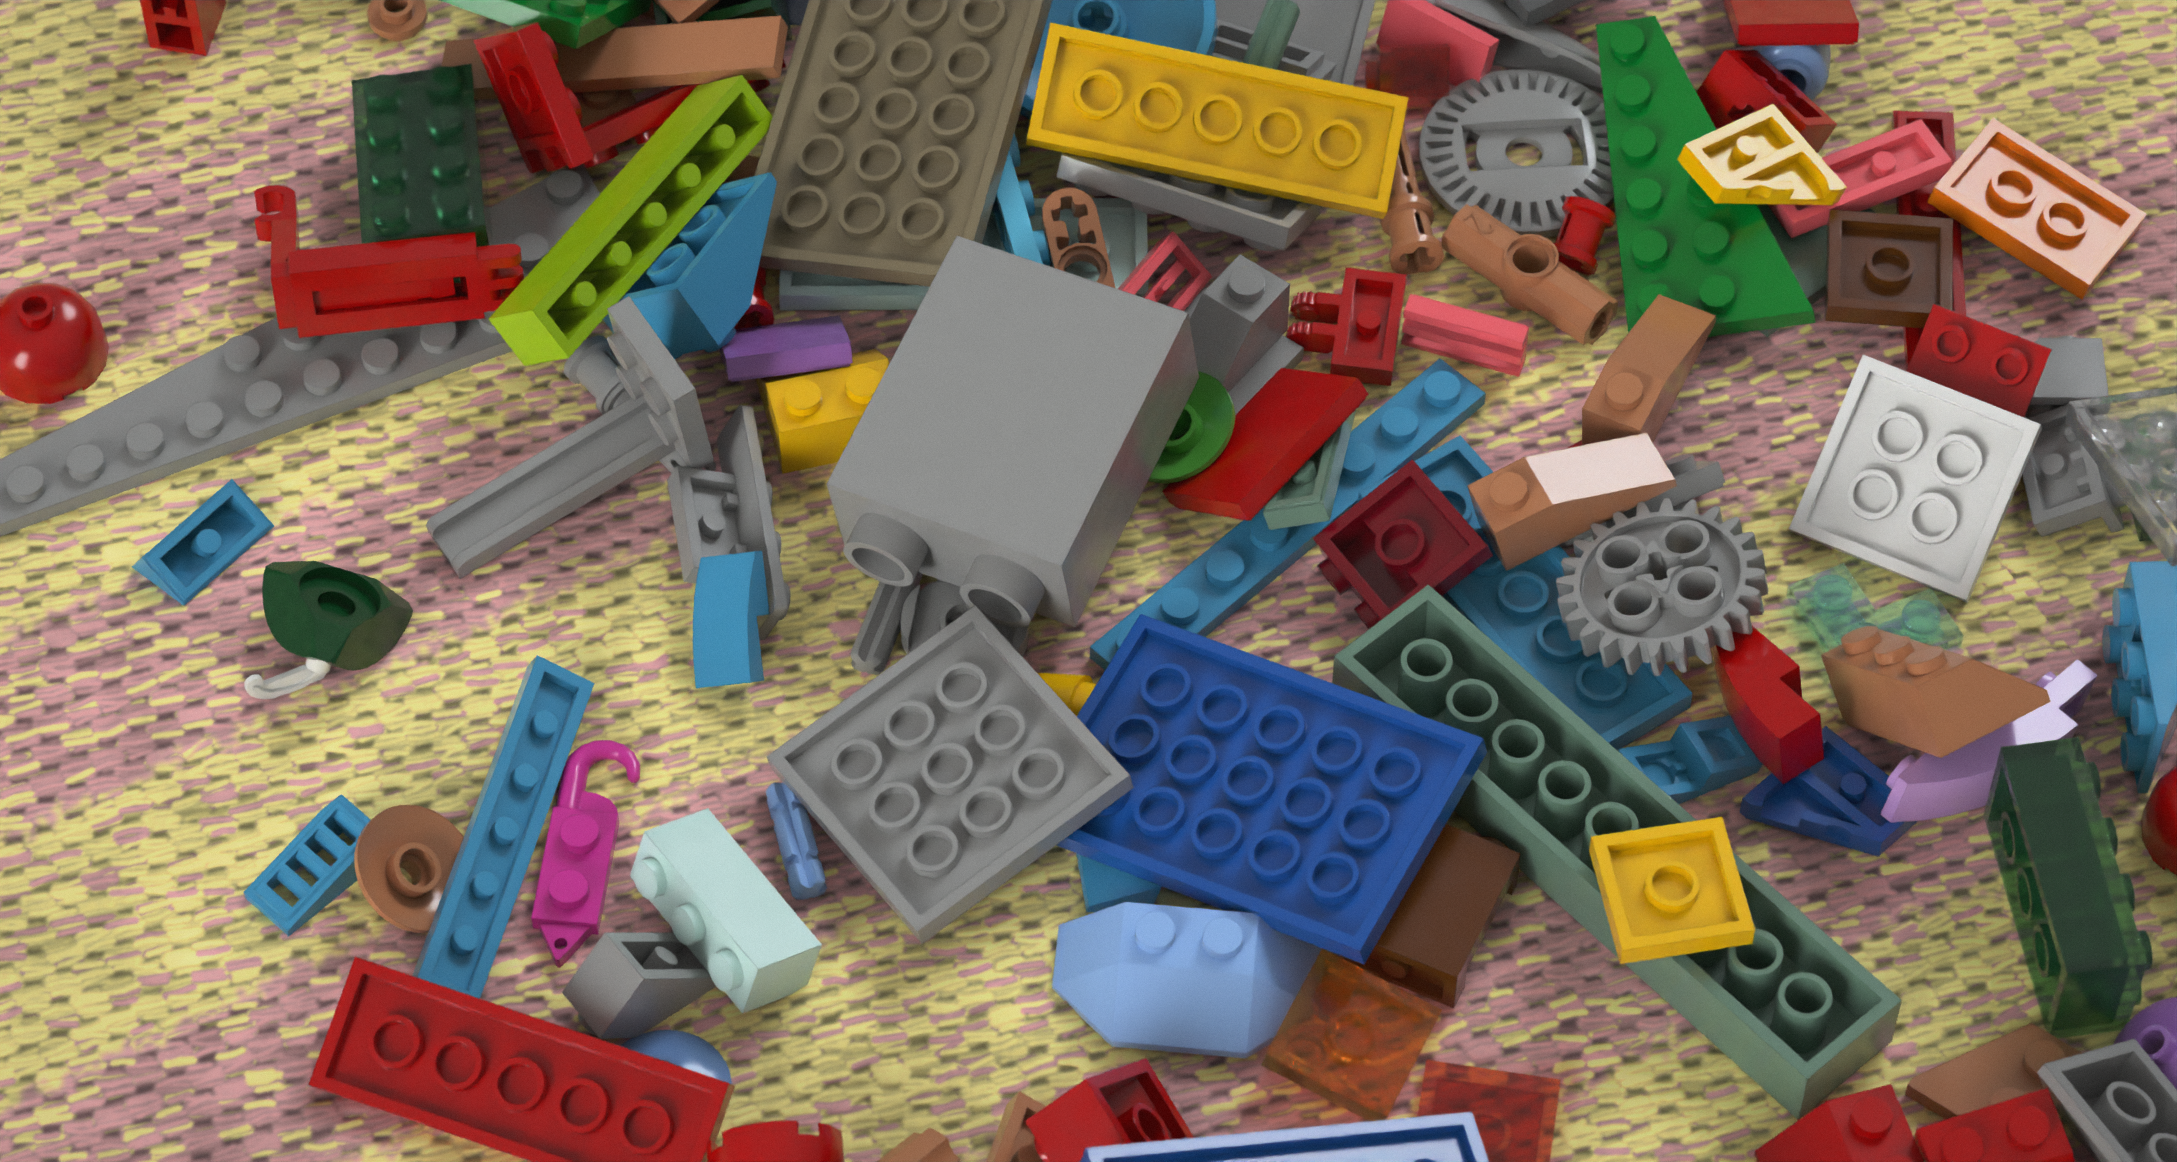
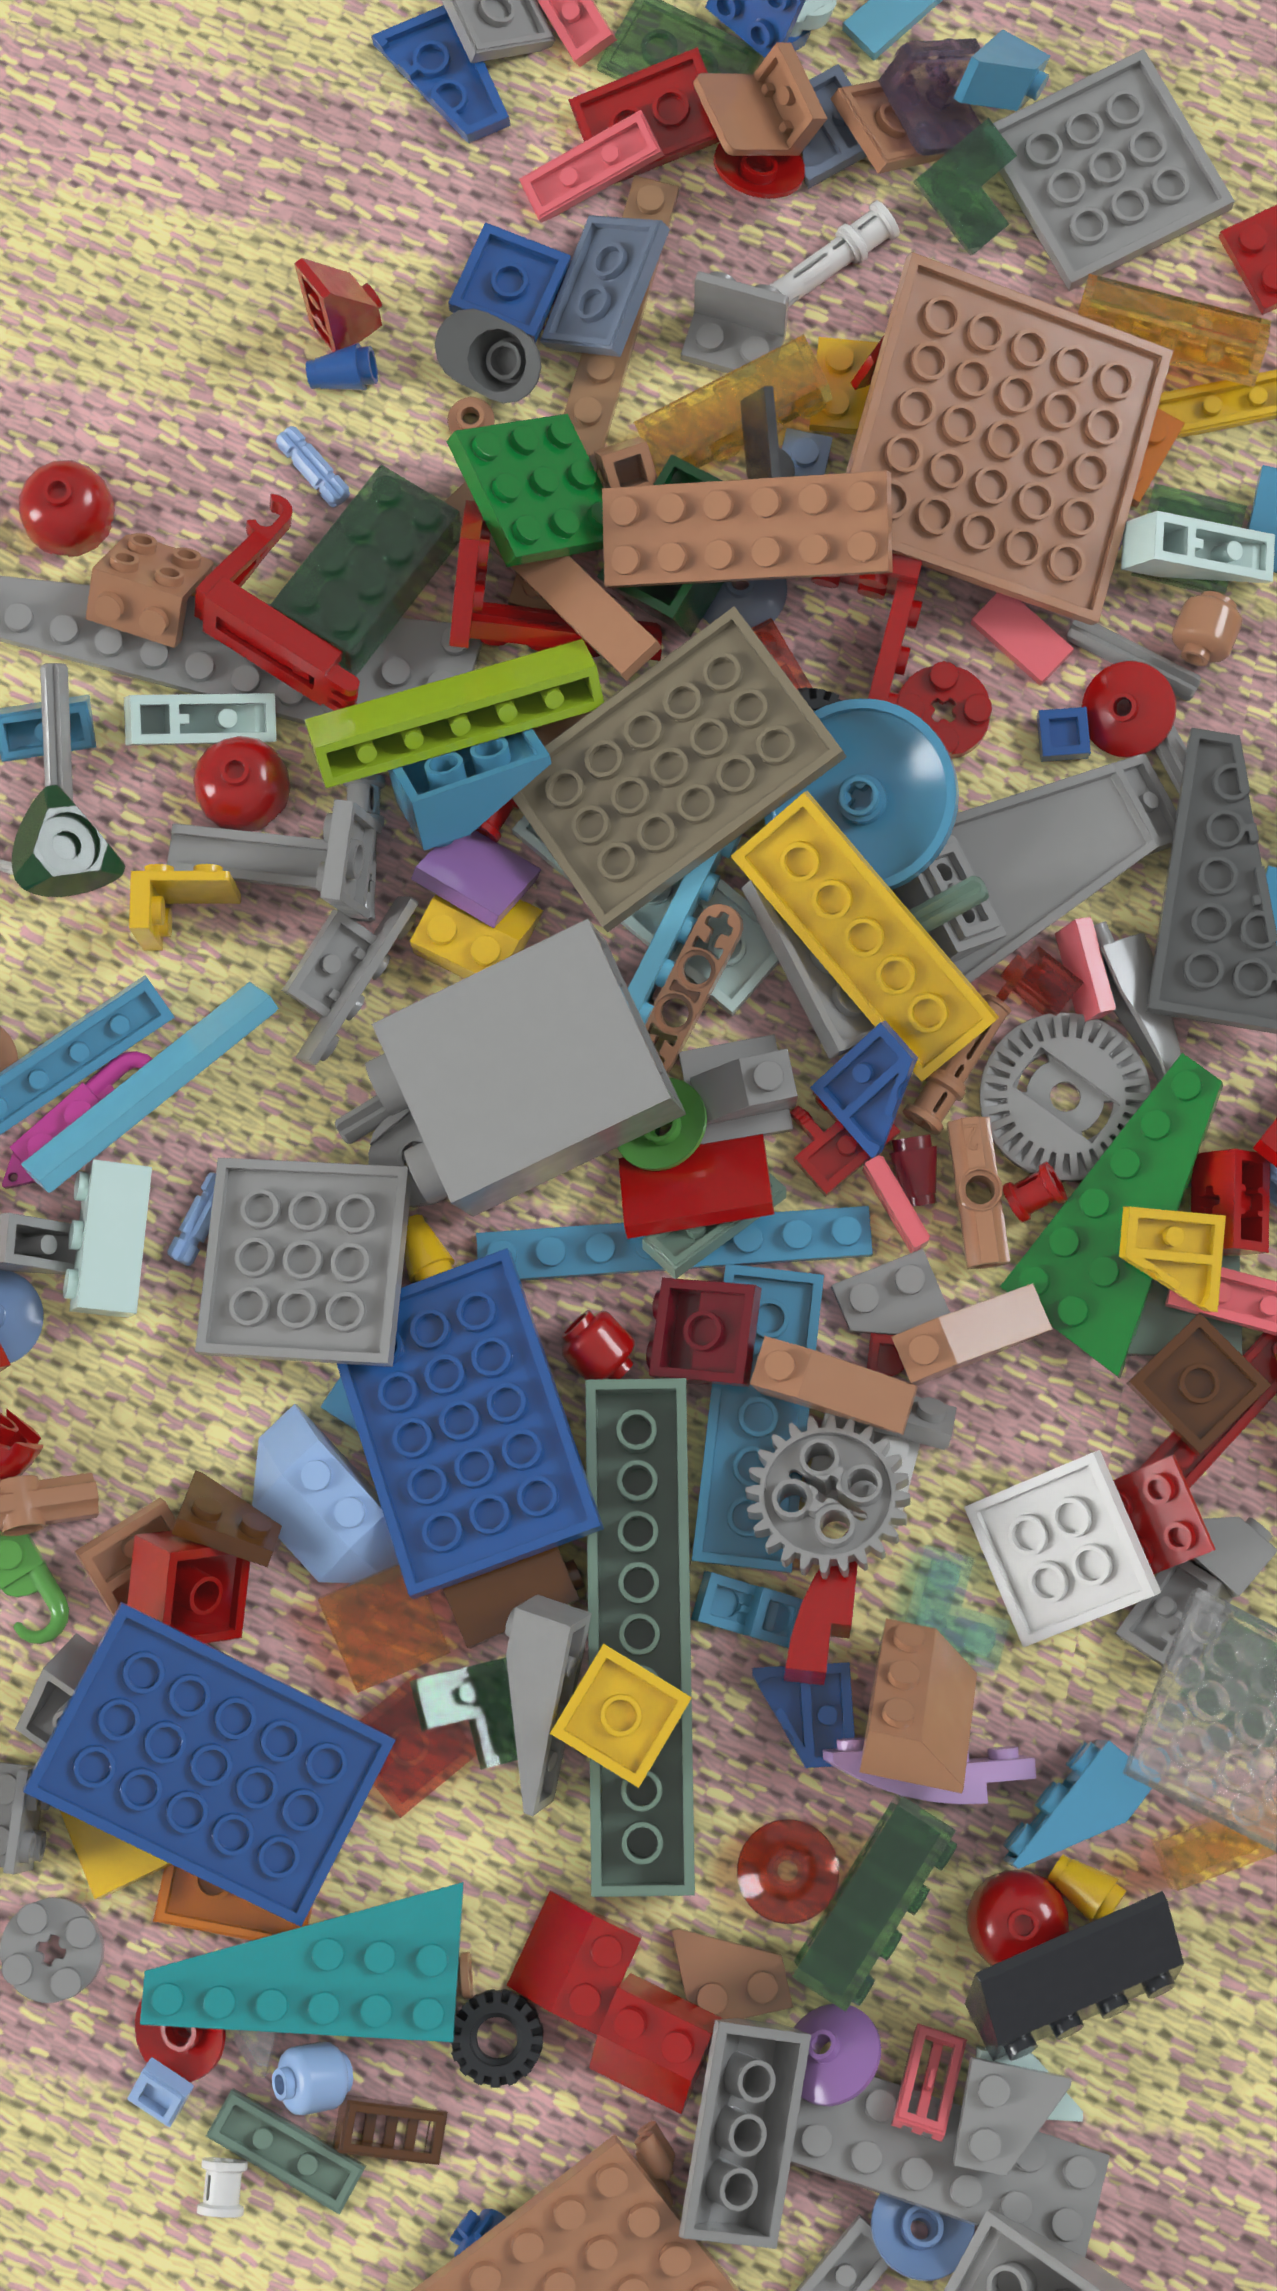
camera: 45 degrees right, 25 degrees up
dark azure slope [693,551,770,688] -> none
coral tile [1118,231,1212,311] -> none
none -> medium azure tile [21,982,279,1193]
none -> light grey axle [40,663,73,801]
none -> nougat bracket [85,533,213,648]
none -> light aqua slope [124,693,277,746]
none -> yellow bracket [129,864,241,951]
none -> reddish brown wing [171,1471,282,1568]
none -> red cylinder [193,736,291,832]
none -> light blue axle [276,426,350,508]
none -> blue cone [306,343,378,390]
none -> clear green plate [410,1657,518,1770]
none -> light grey slope [505,1594,592,1816]
none -> red head [561,1310,635,1380]
none -> clear red dish [737,1819,839,1924]
none -> blue wing [810,1021,918,1158]
none -> light grey wing [831,1249,950,1335]
none -> dark red cone [889,1134,937,1207]

